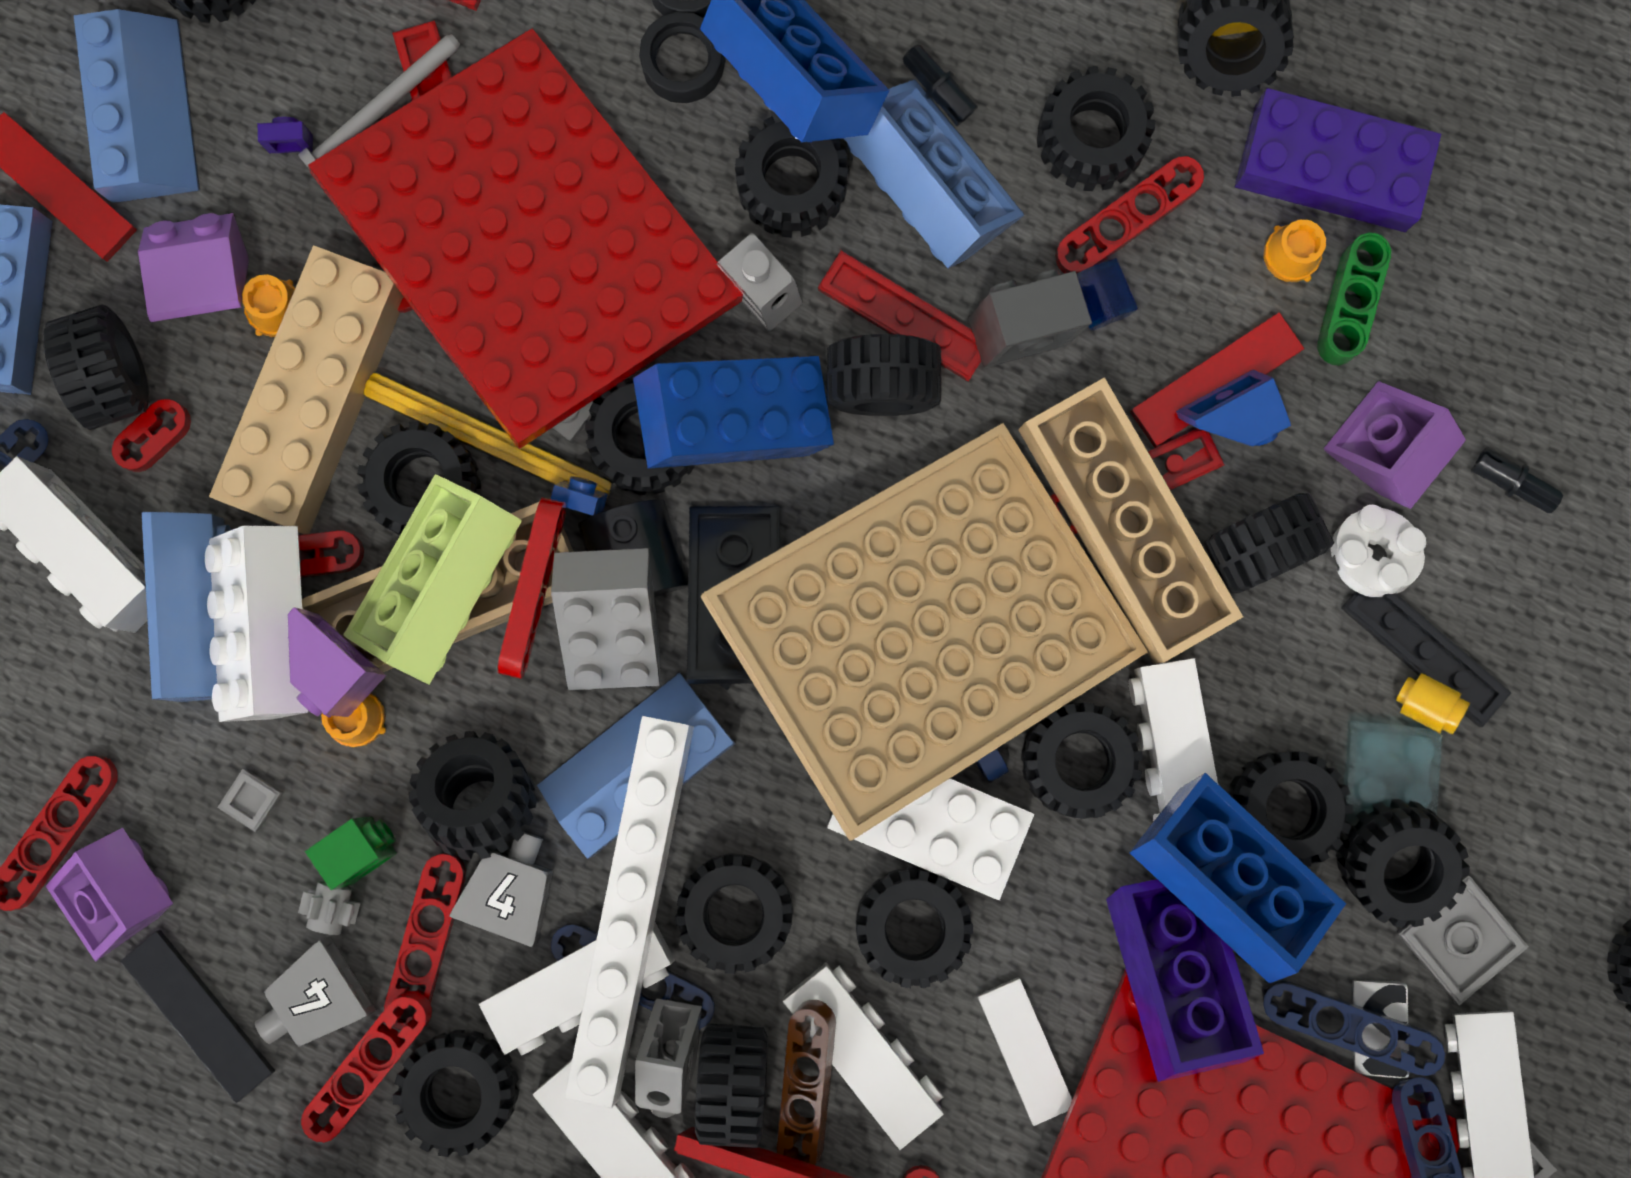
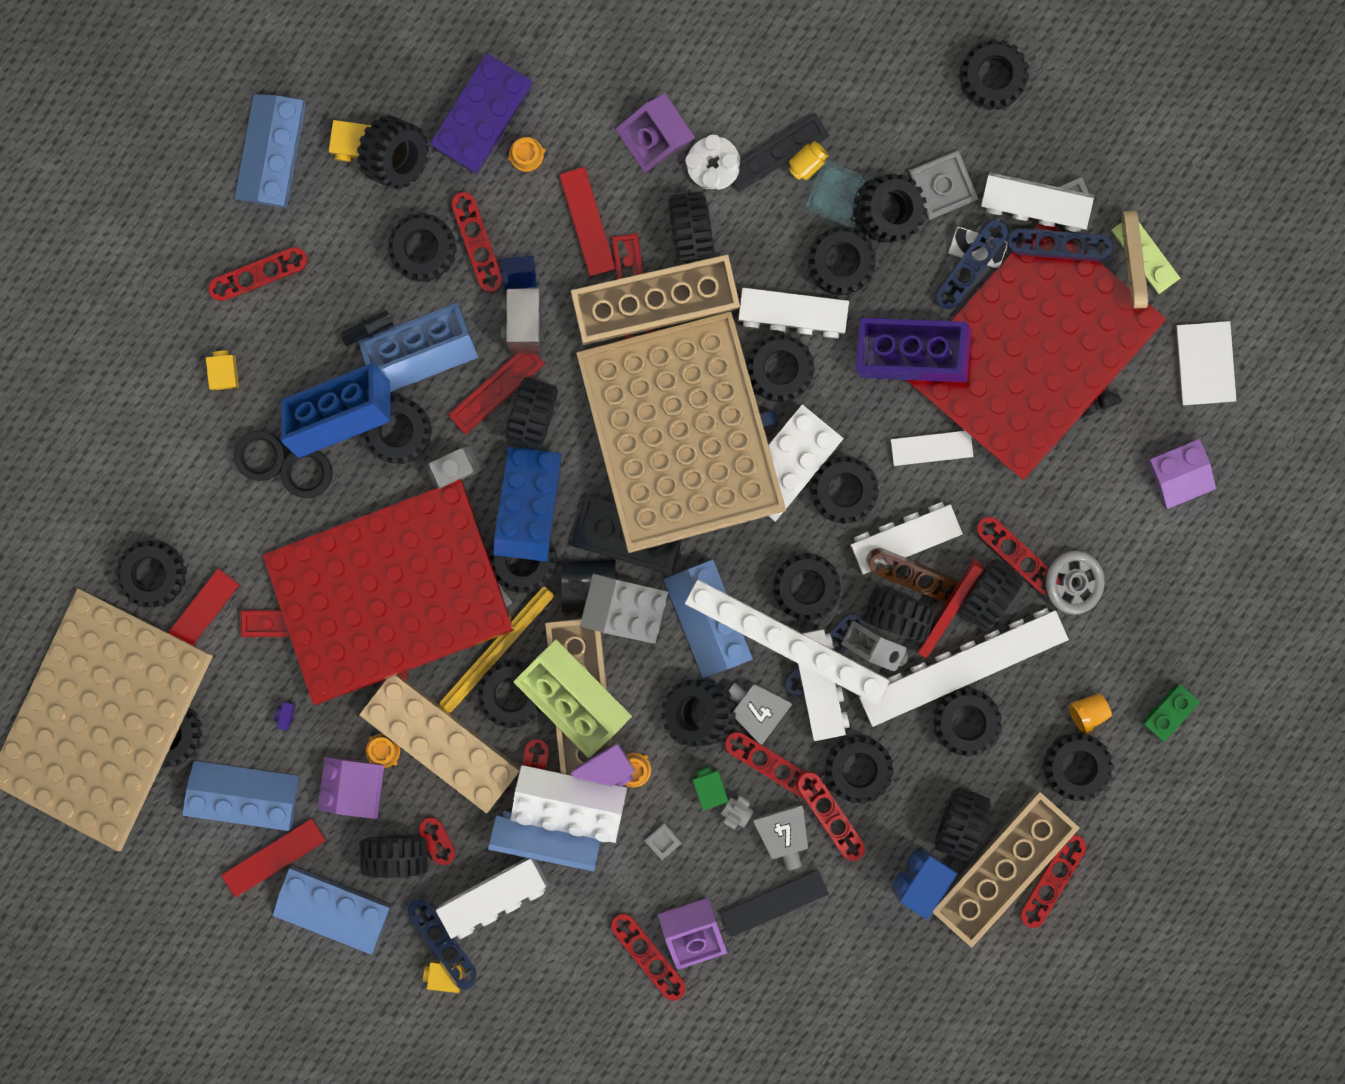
camera: 65 degrees left, 5 degrees up
light grey bar [298,34,460,168] -> none
red beam [498,497,566,679] -> none
blue plate [551,476,608,516] -> none
blue brick [1129,773,1346,983] -> none
blue slope [1176,370,1291,447] -> none
green beam [1317,232,1391,366] -> none
black axle [1471,447,1563,513] -> none

